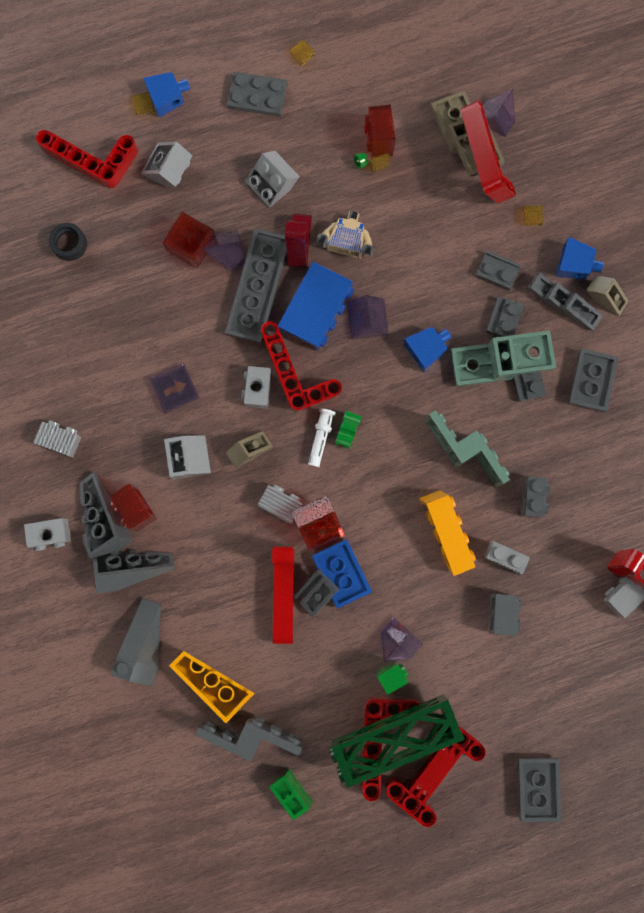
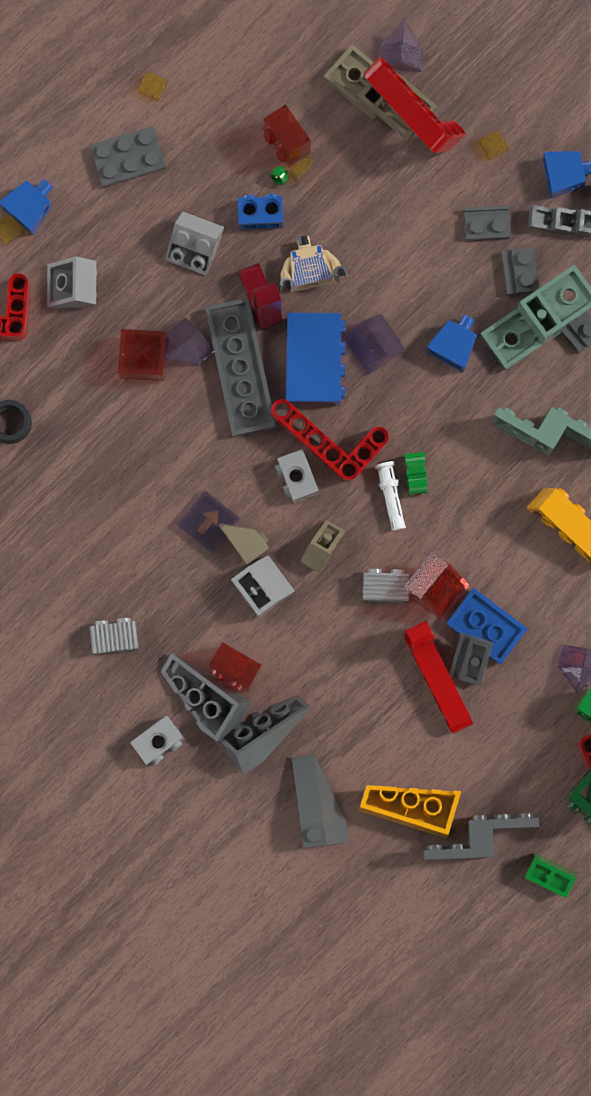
camera: 25 degrees left, 0 degrees up
none -> dark tan slope [218,523,269,564]
none -> blue brick [238,194,284,230]

